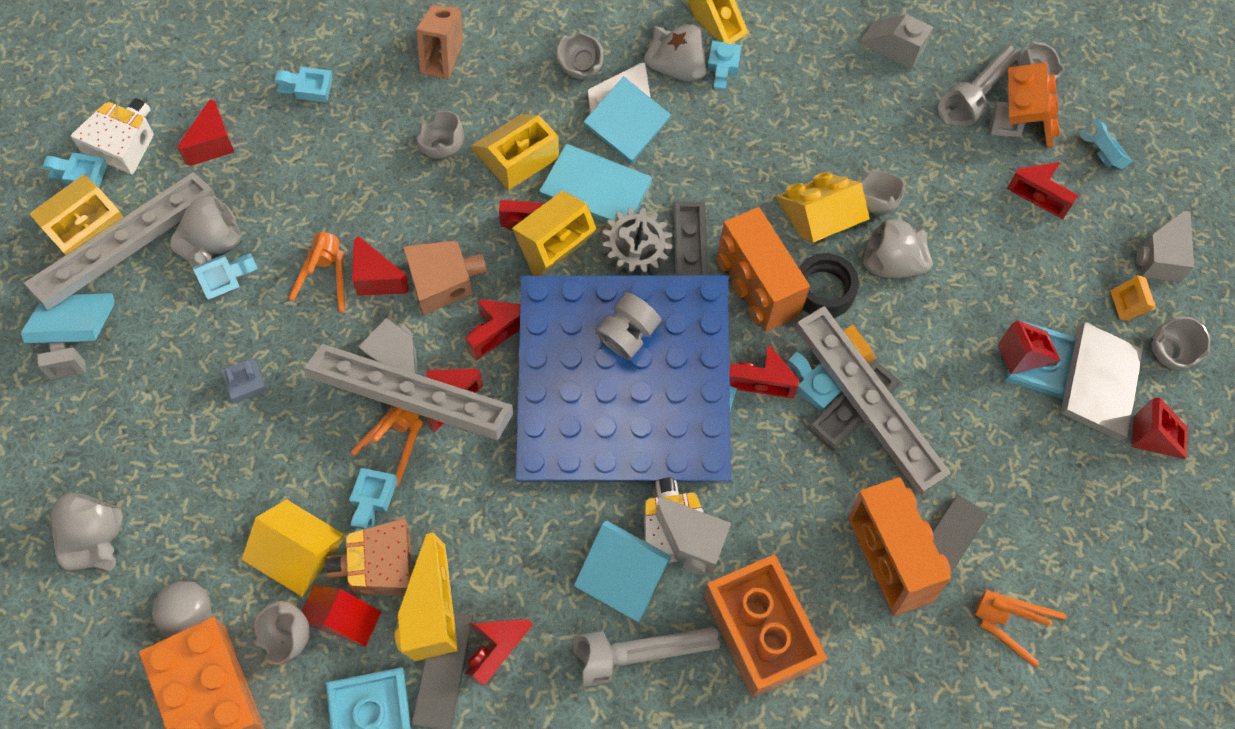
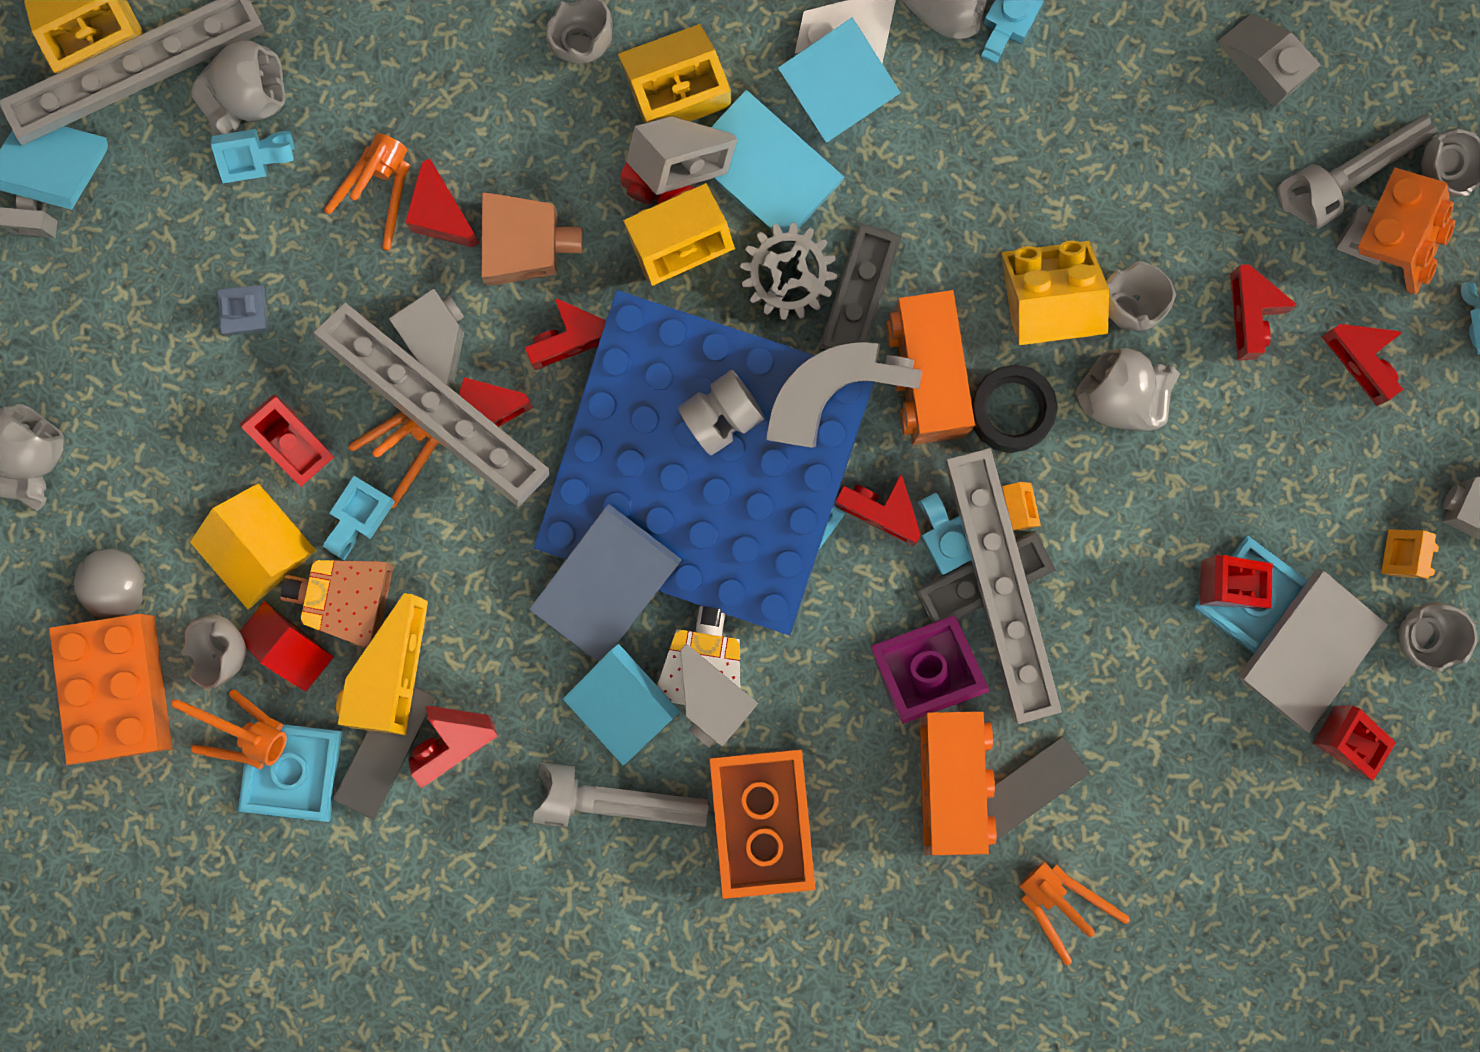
camera: 20 degrees right, 20 degrees up
none -> orange plant [171,689,287,769]
none -> slope [239,394,334,487]
none -> sand blue tile [529,504,682,662]
none -> light grey slope [626,116,738,195]
none -> light grey arch [766,342,923,448]
none -> magenta slope [870,615,989,724]
none -> red slope [1230,264,1296,361]

